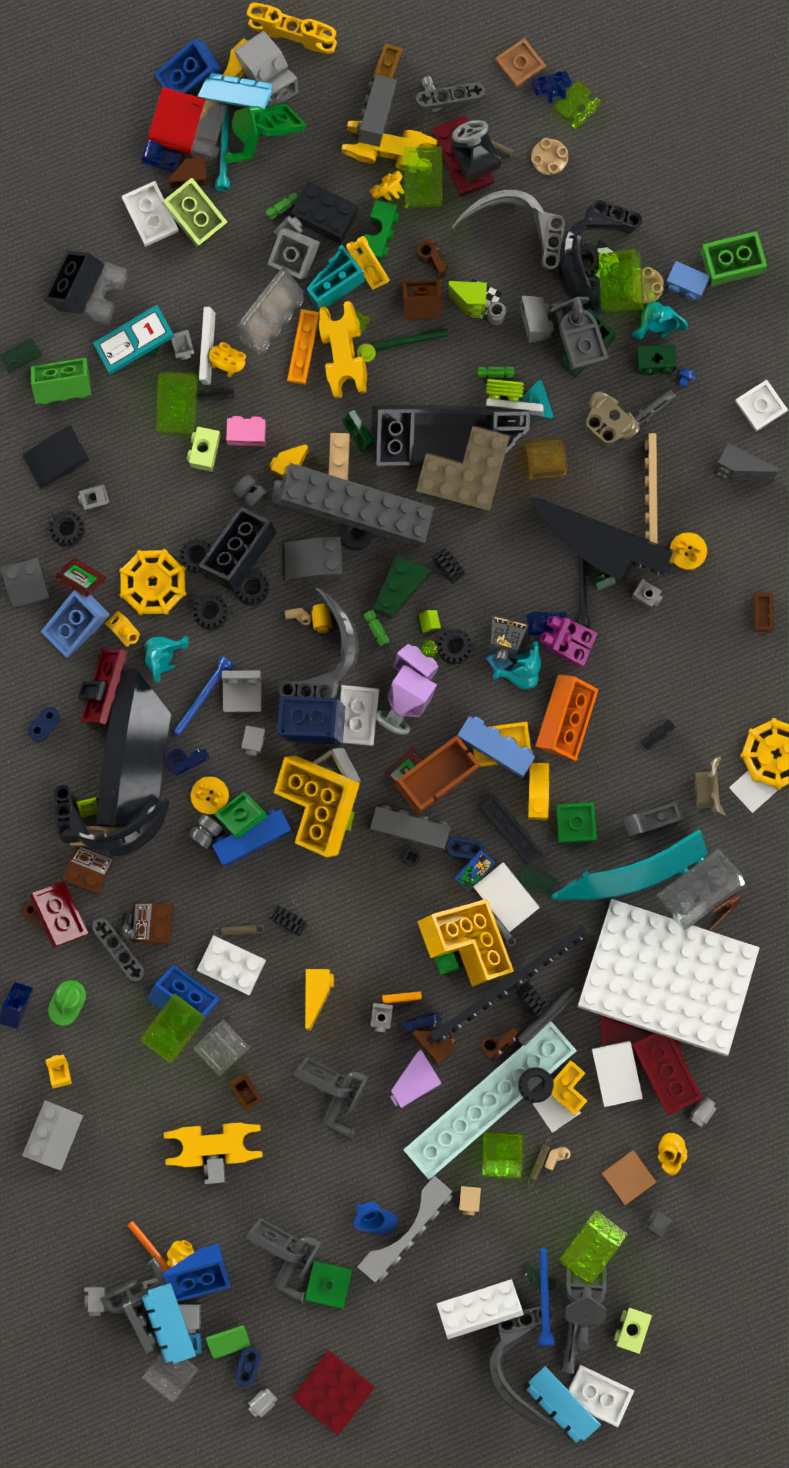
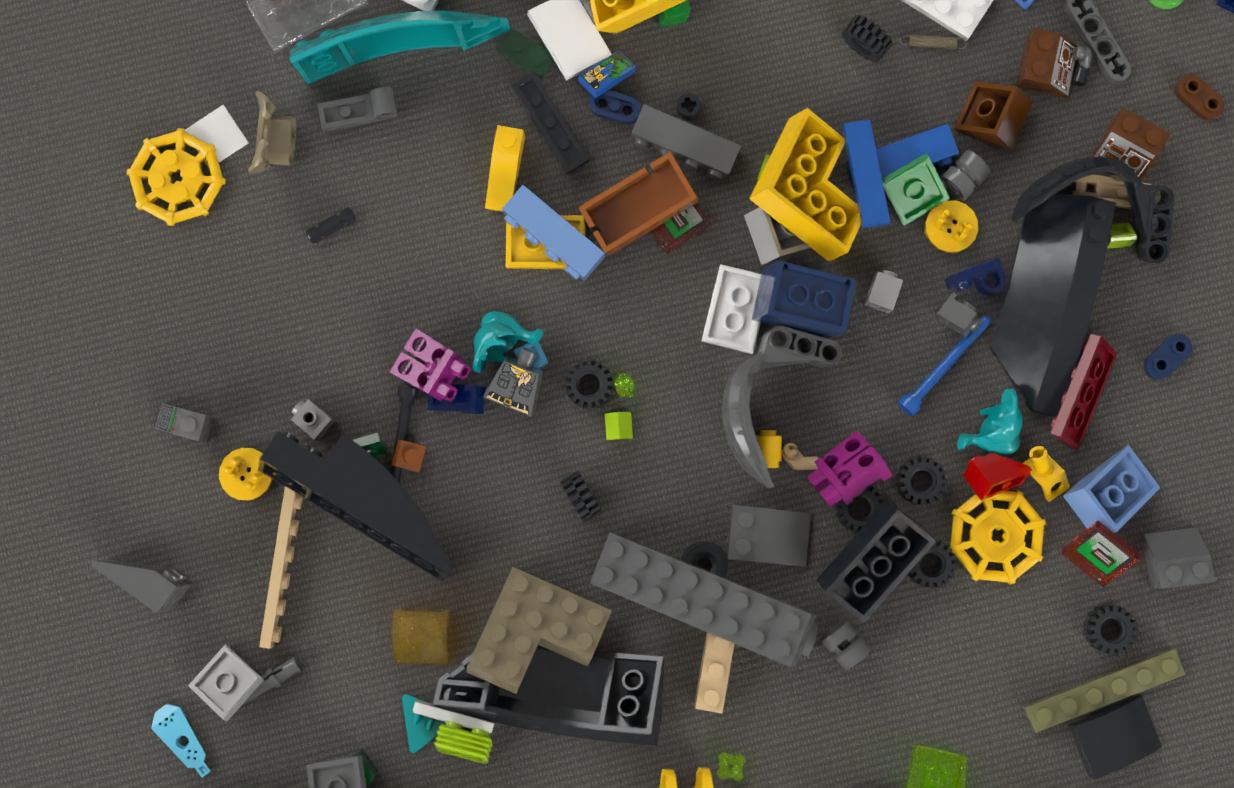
camera: 170 degrees left, 5 degrees up
plate [29,882,88,948] -> none
light grey brick [78,484,109,510] -> none
black tile [78,681,107,702] -> none
yellowish green brick [187,427,221,472] -> none
light grey bracket [222,670,262,712] -> none
bright pink brick [226,416,266,446] -> none
yellow slope [270,445,309,479] -> none
dark green plate [342,410,374,452] -> none
bright green axle [364,610,389,646] -> none
dark green wedge [374,556,431,619] -> none
lavender piece [375,665,437,735] -> none
lavender slope [393,644,439,680] -> none
bright green axle [478,367,514,378] -> none
orange slope [535,675,599,761] -> none
green plate [555,802,597,844] -> none
dark tan piece [585,391,640,448] -> none
dark green brick [636,344,677,376] -> none
blue plate [677,368,696,387] -> none
white plate [735,380,788,432] -> none
reddish brown plate [753,593,774,632] -> none
none -> medium azure piece [151,703,211,777]
none -> flat silver slope [155,403,214,443]
none -> light grey tile [188,644,264,721]
none -> dark orange plate [391,439,426,472]
none -> clear neon green plate [717,752,745,781]
none -> magenta hips [807,431,892,507]
none -> blue tile [842,120,890,229]
none -> dark grey brick [937,292,982,338]
none -> reddish brown slope [954,82,1033,149]
none -> red slope [963,453,1032,501]
none -> olive plate [1023,648,1186,733]

